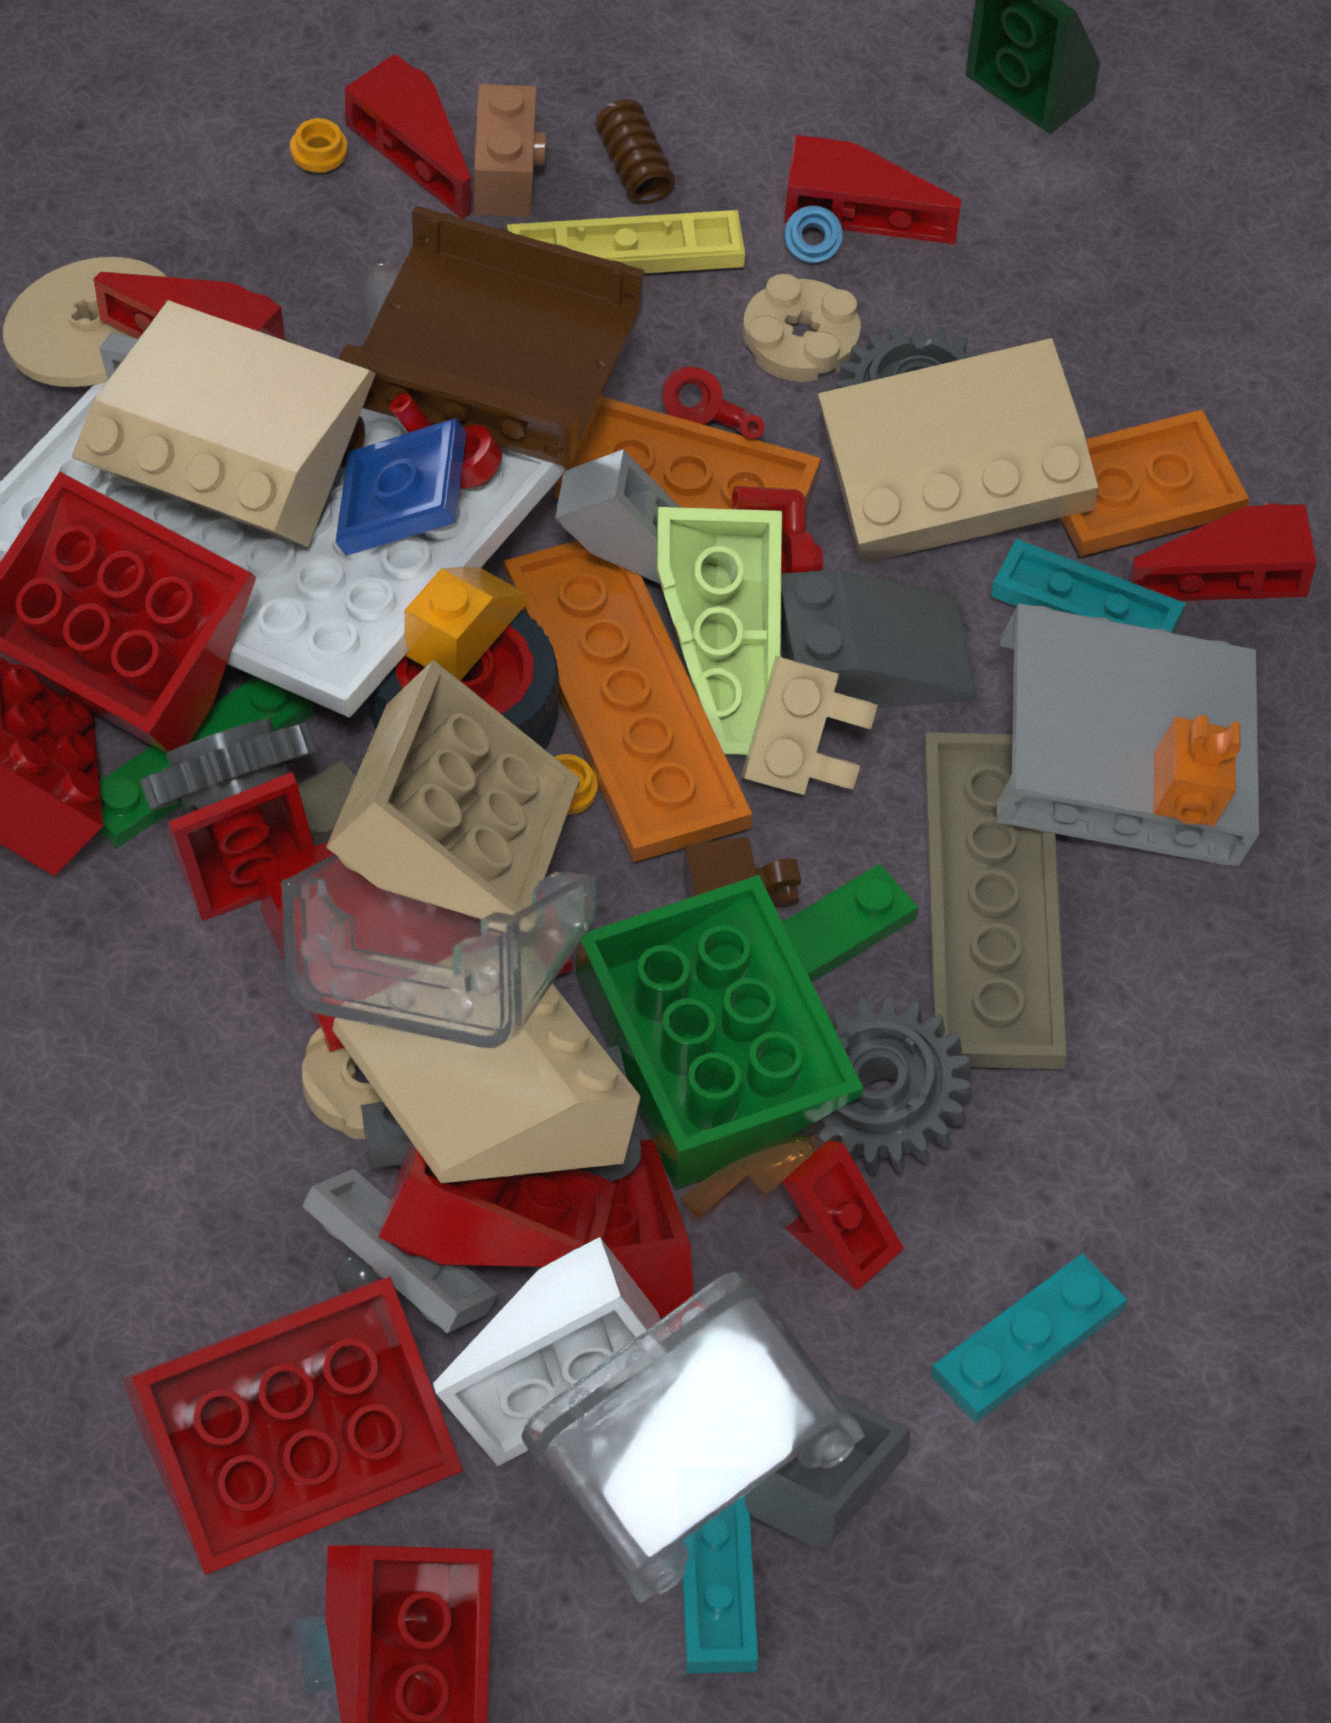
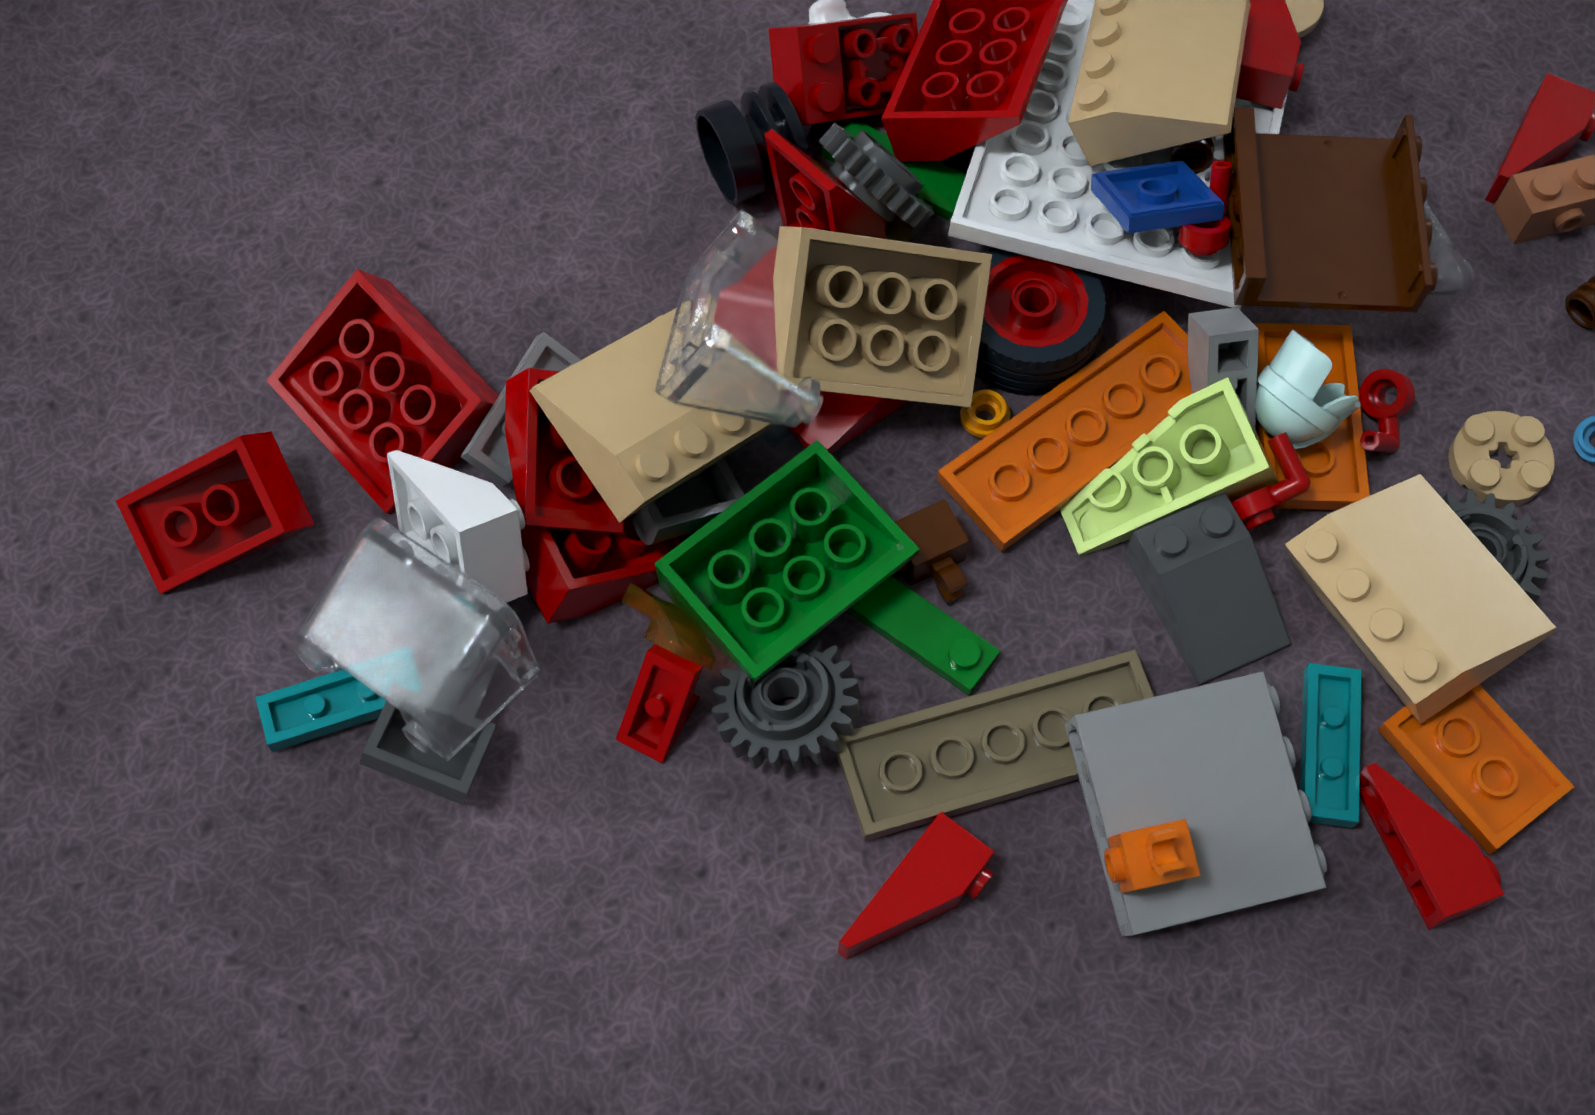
camera: 75 degrees right, 10 degrees up
light orange plate [290,118,348,172] -> none
light orange slope [404,567,529,681] -> none
light yellow plate [507,210,745,273] -> none
tan plate [741,656,878,795] -> none
teal plate [930,1253,1128,1423] -> none
none -> black wheel [695,82,810,206]
none -> red slope [838,812,995,960]
none -> light aqua helmet [1255,329,1361,449]

